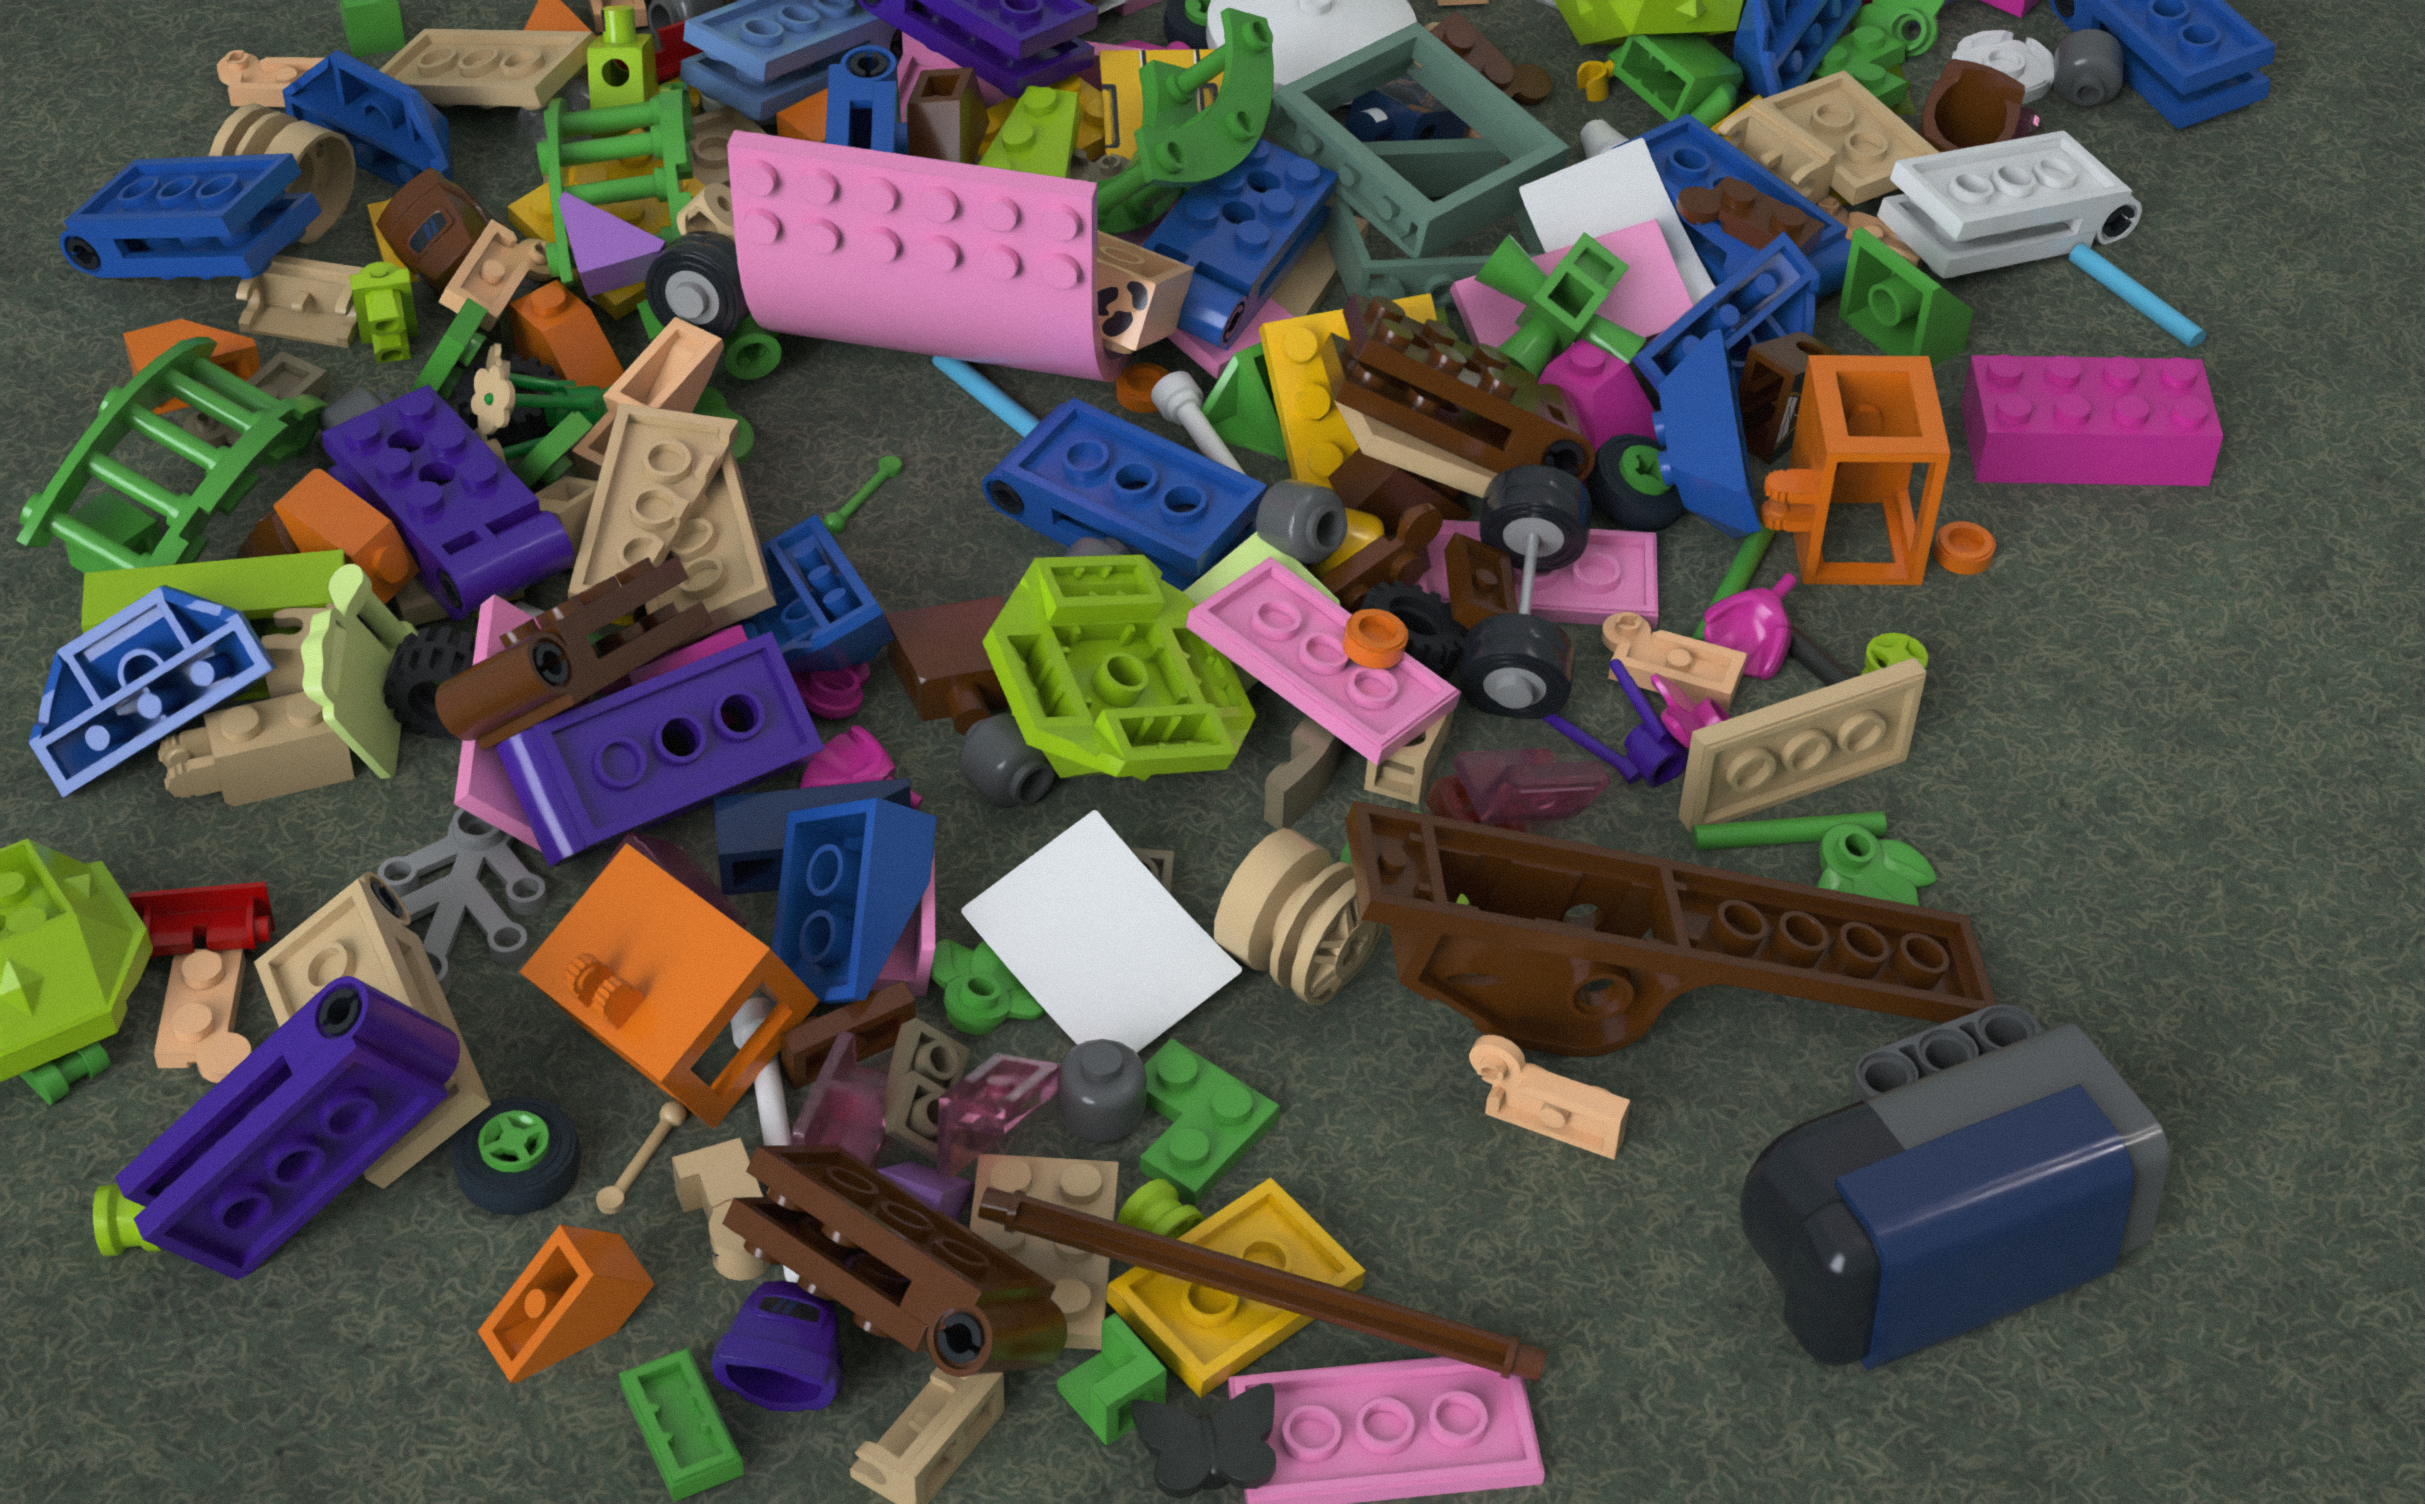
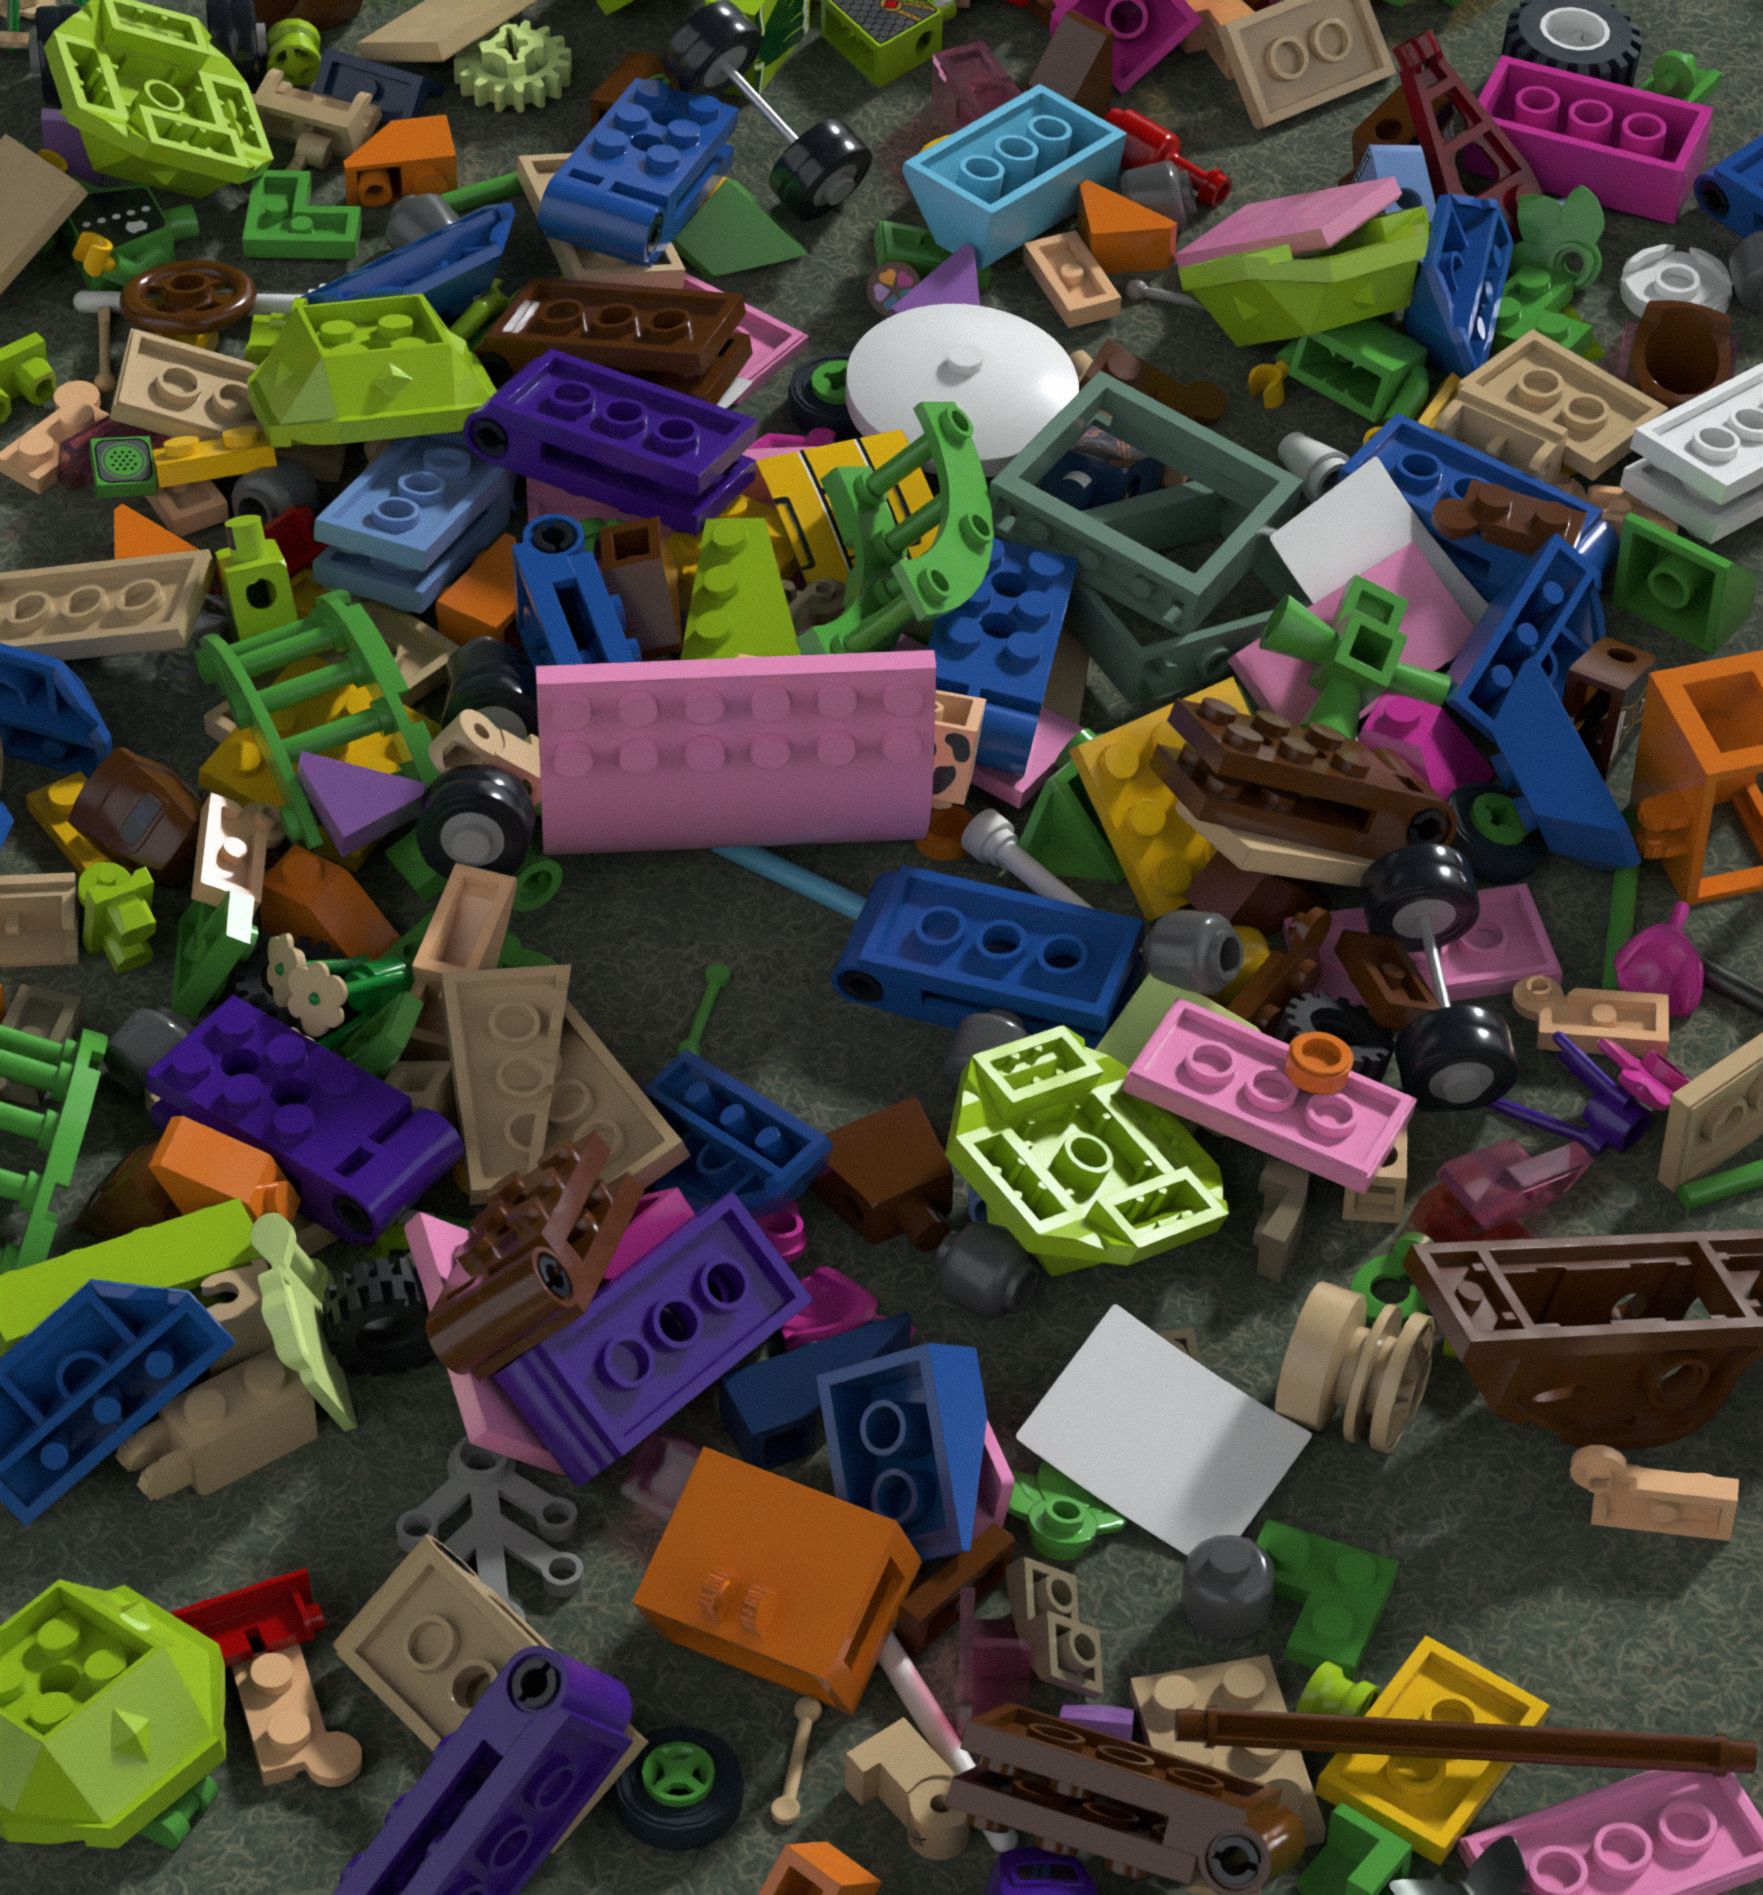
camera: 15 degrees left, 0 degrees up
clear pink panel [937,1053,1061,1178] -> none

